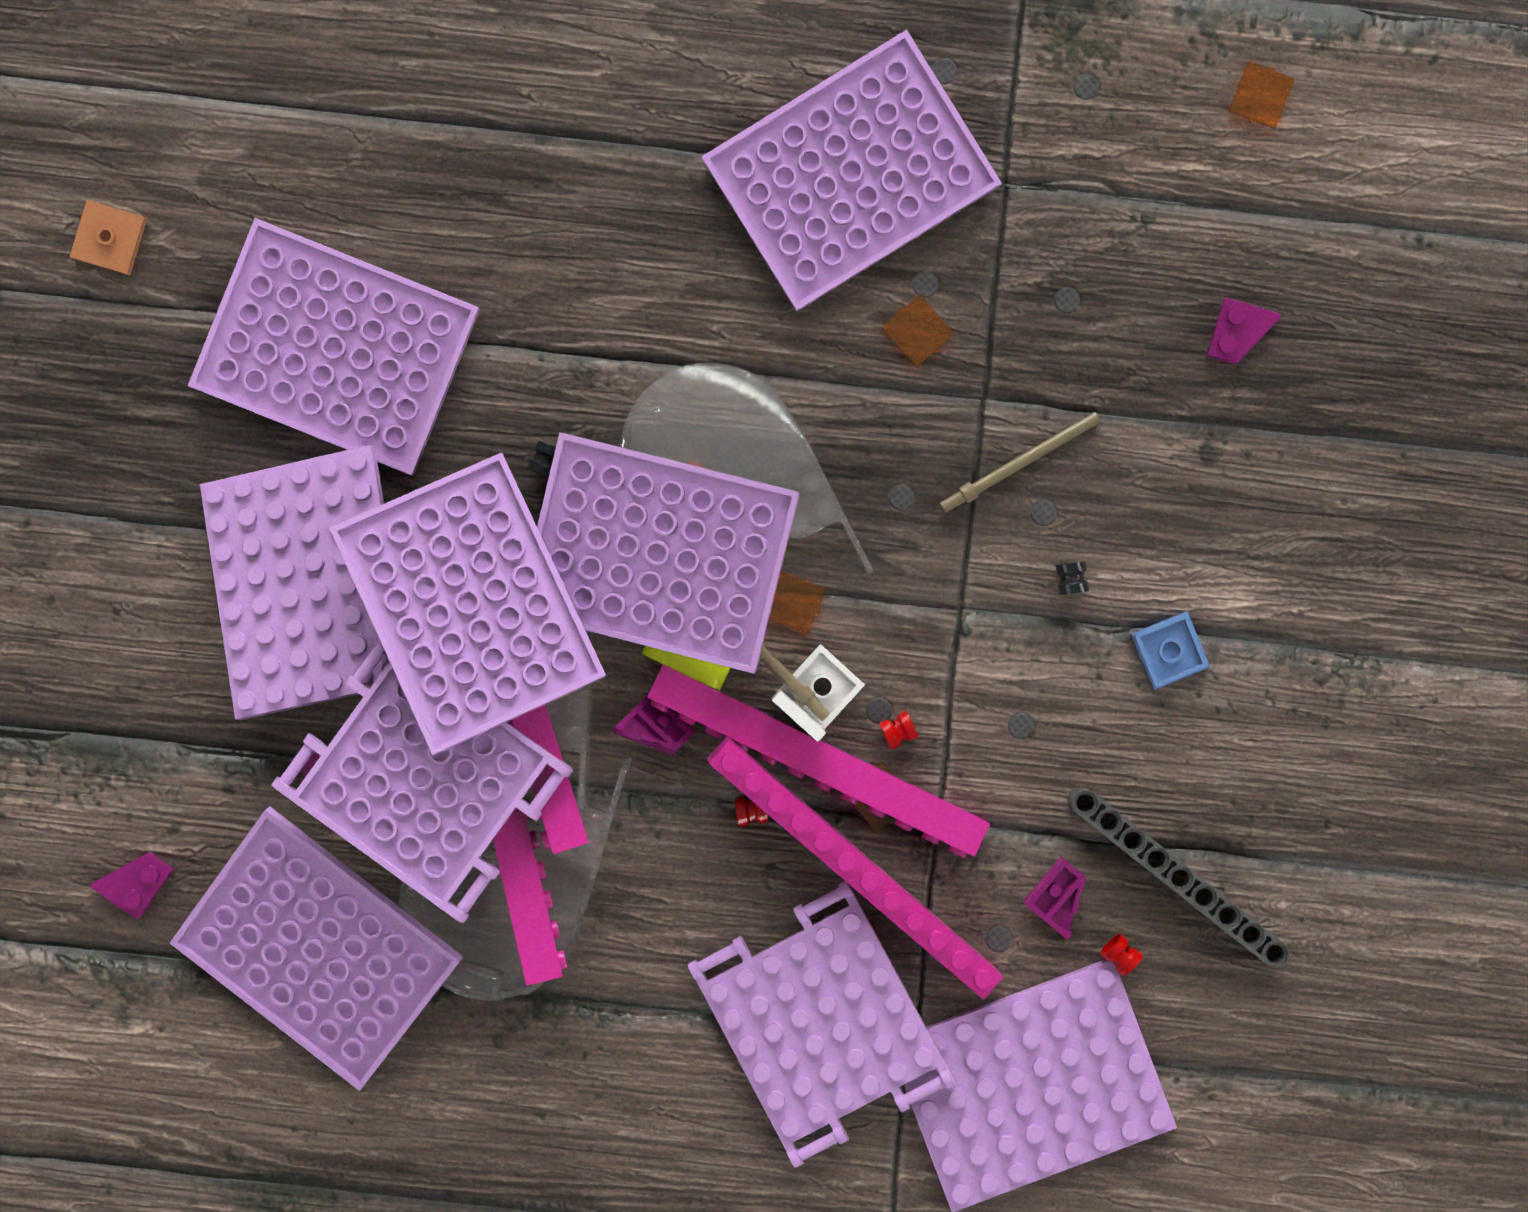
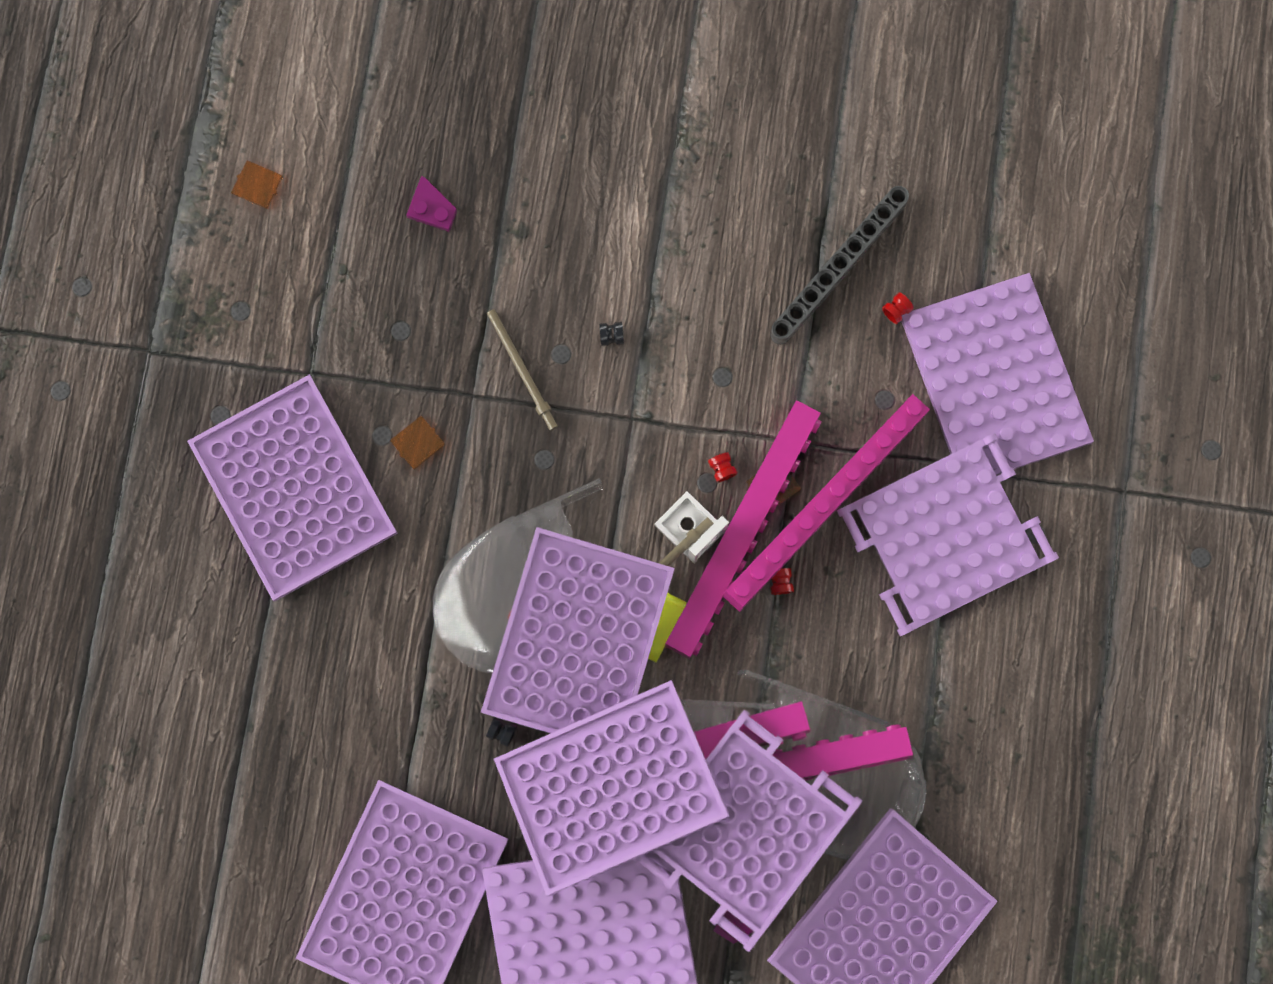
camera: 90 degrees left, 10 degrees down
magenta wing [612,695,695,755] -> none
clear orange piece [769,571,826,635] -> none
magenta wing [1022,856,1086,940] -> none
medium blue tile [1130,611,1210,690] -> none

